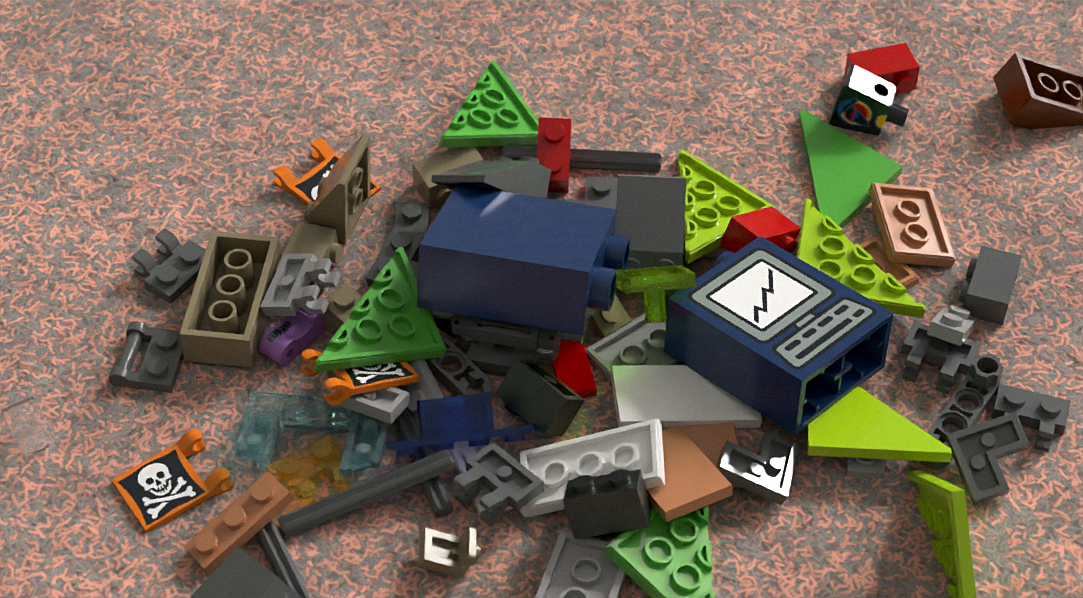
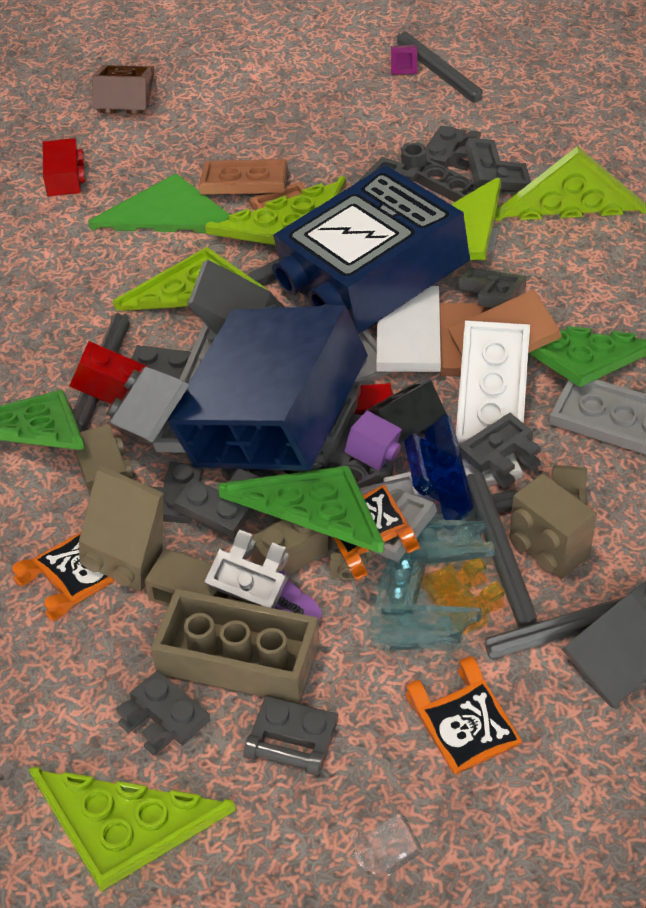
camera: 80 degrees left, 0 degrees up
nougat plate [183,471,295,576] -> none
pearl dark grey brick [563,469,651,539] -> none
clear neon green tile [616,265,696,323] -> none
red brick [719,206,801,253] -> none
black torso [829,64,909,136] -> none
light grey plate [927,305,977,346] -> none
dark grey brick [959,246,1022,325] -> none
none -> lime tile [28,767,236,892]
none -> medium lavender brick [344,410,402,471]
none -> dark tan brick [509,473,597,580]

